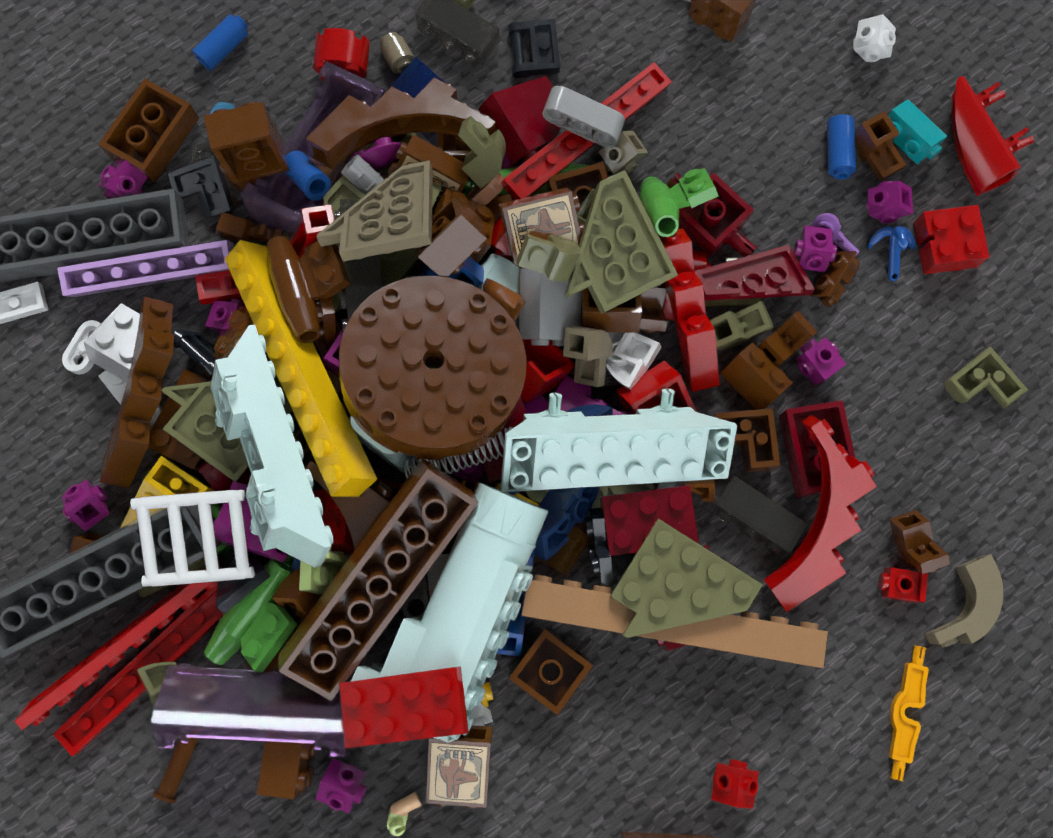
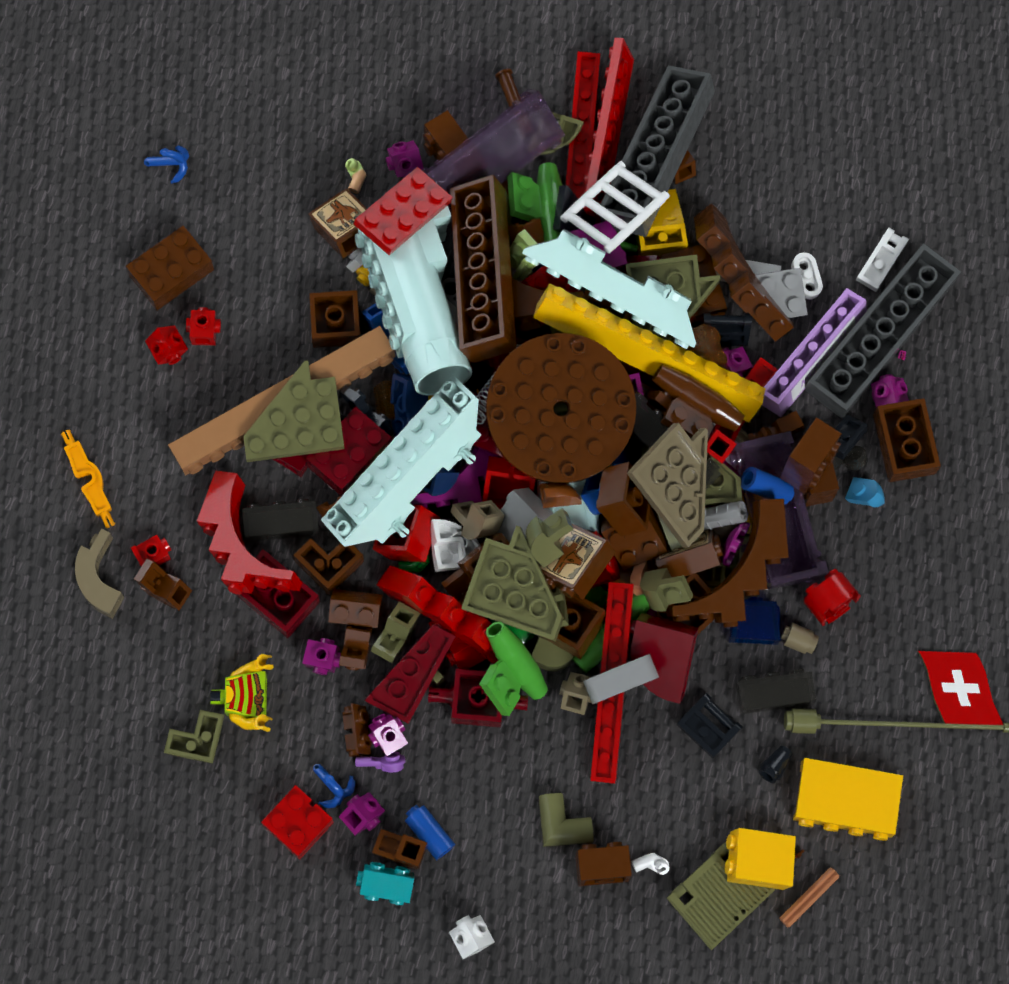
camera: 135 degrees right, 5 degrees down
magenta brick [62,479,109,531] -> none
blue brick [191,14,249,71] -> none
red piece [952,76,1034,196] -> none
none -> red brick [186,307,221,346]
none -> torso [210,654,274,732]
none -> olive brick [538,793,593,847]

